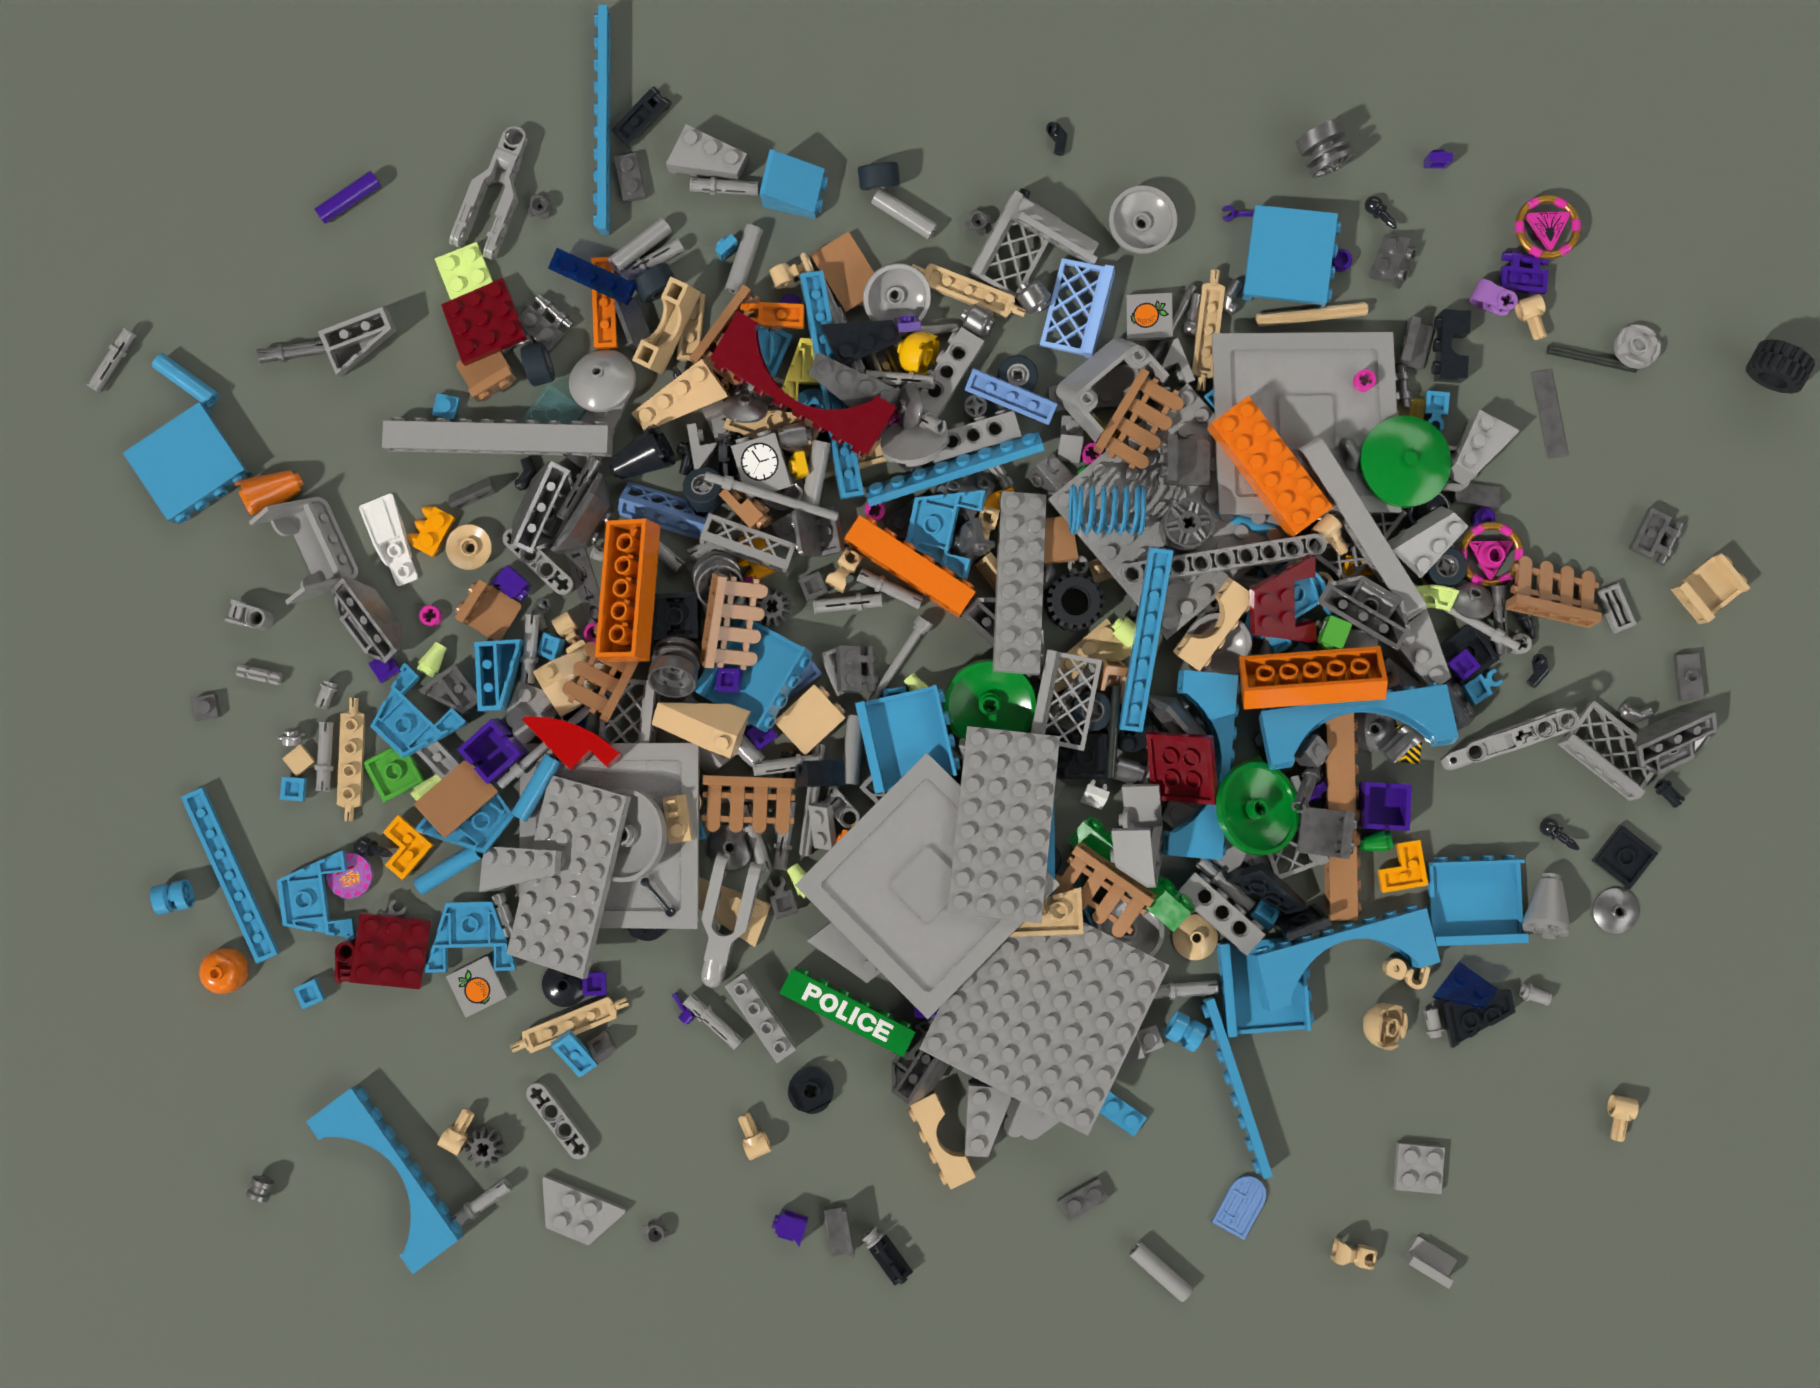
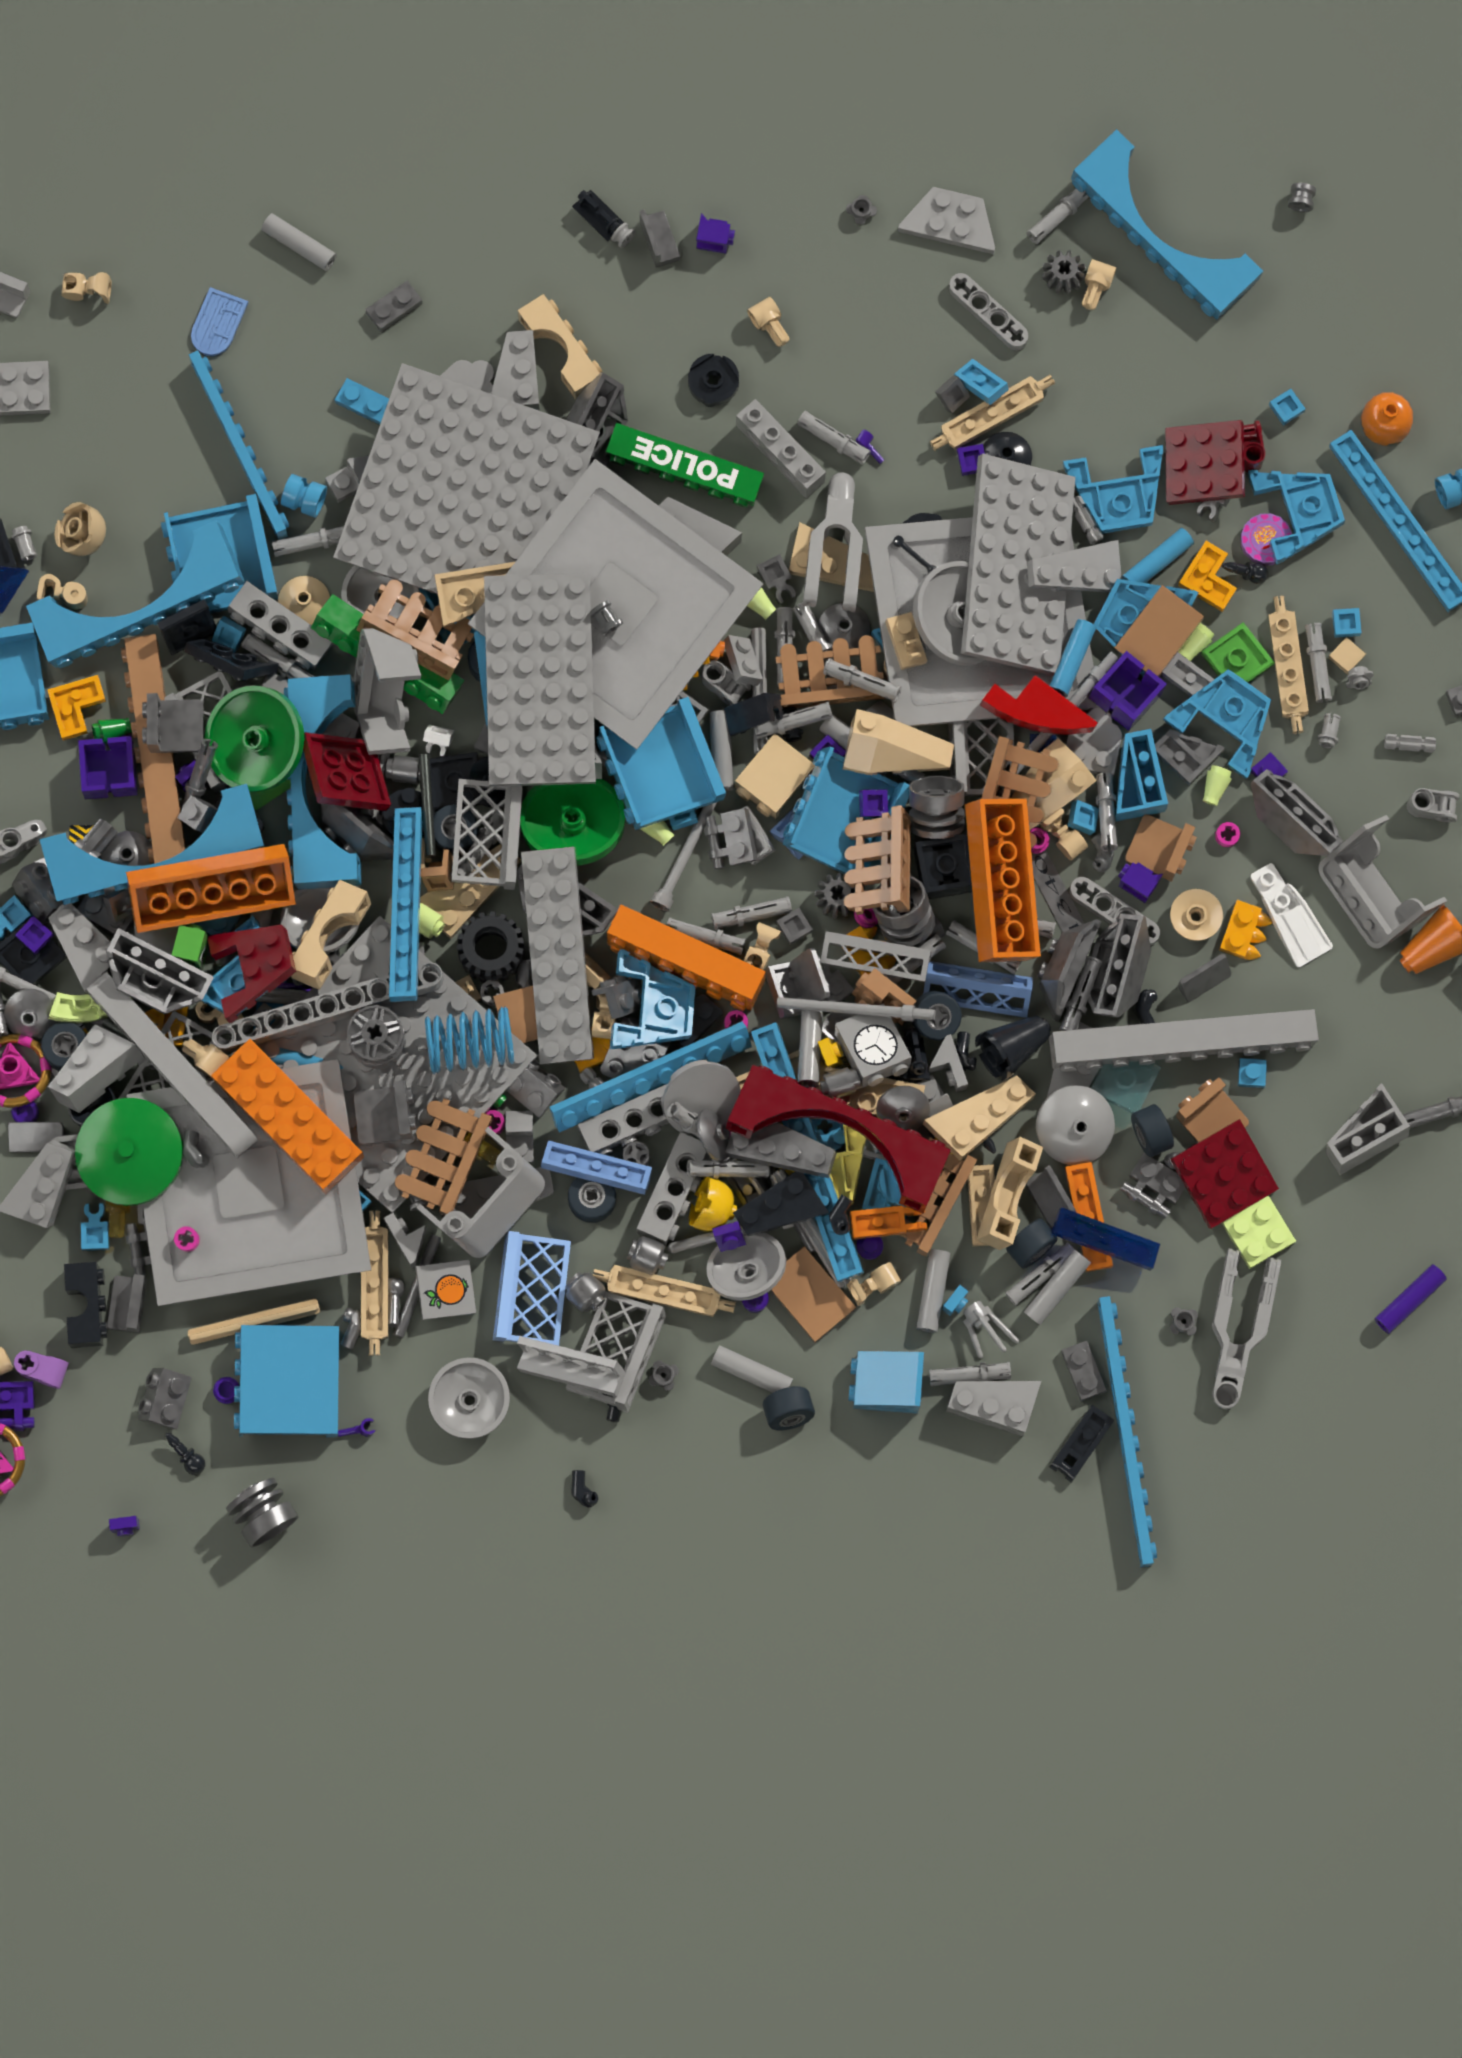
camera: 170 degrees right, 10 degrees down
light grey tile [446,955,509,1018] -> none
none -> dark grey bush [589,600,623,635]
none -> light grey pin [823,659,902,702]
none -> black arm [829,1194,853,1235]
none -> light grey plant [963,1301,1019,1359]

